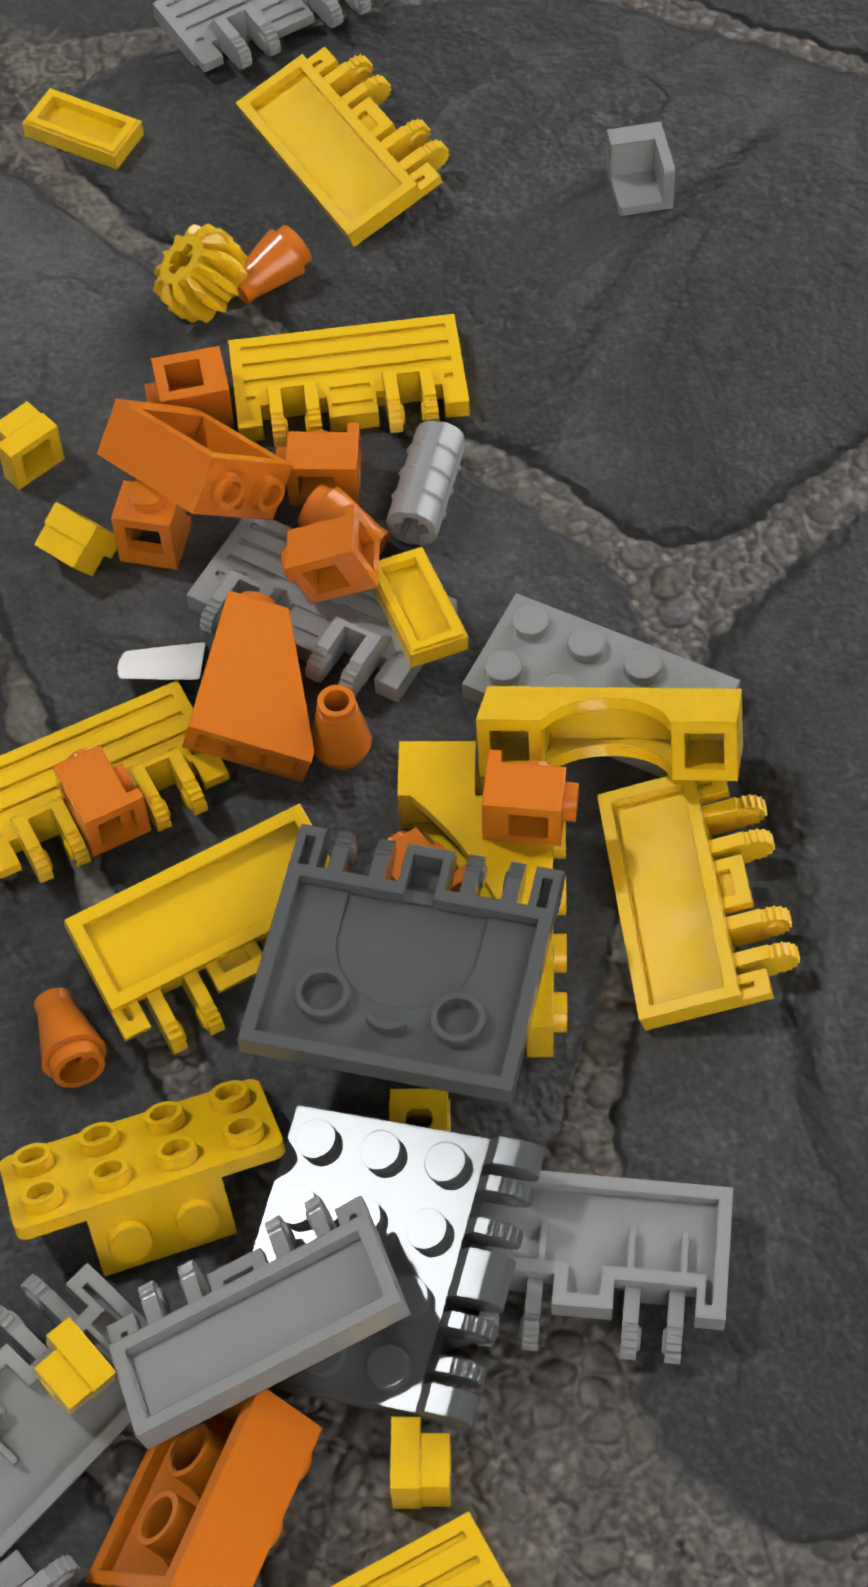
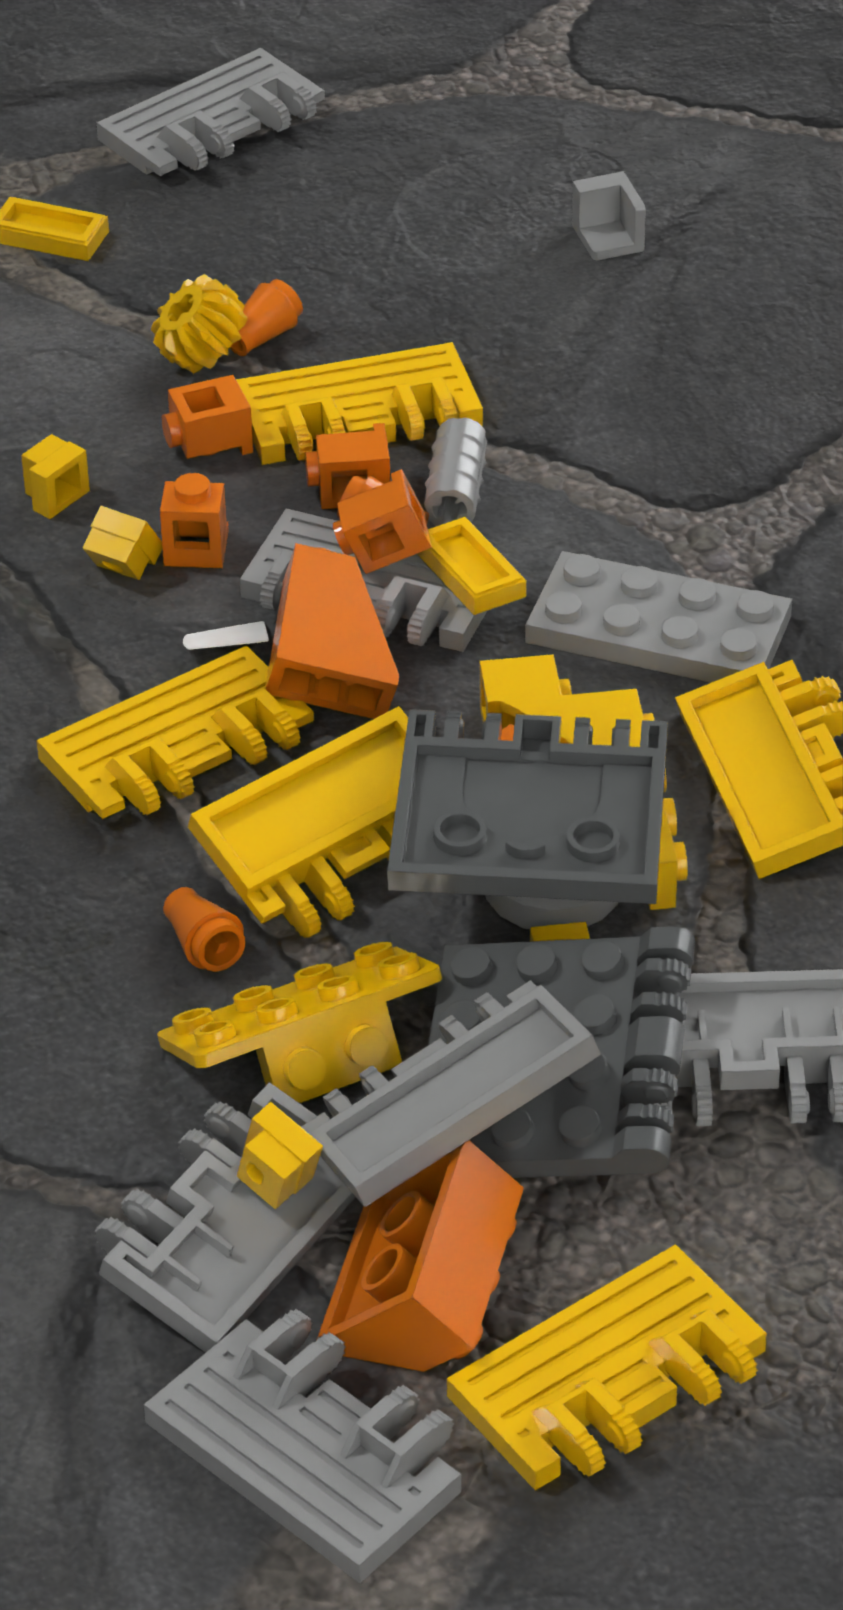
camera: 10 degrees left, 15 degrees down
orange brick [53,745,151,857] -> none
orange window [97,398,293,520] -> none
yellow hinge [236,47,450,247] -> none
orange cone [311,685,372,770] -> none
yellow piece [390,1417,451,1509] -> none
yellow arch [476,686,743,781] -> none
orange brick [482,749,579,846] -> none

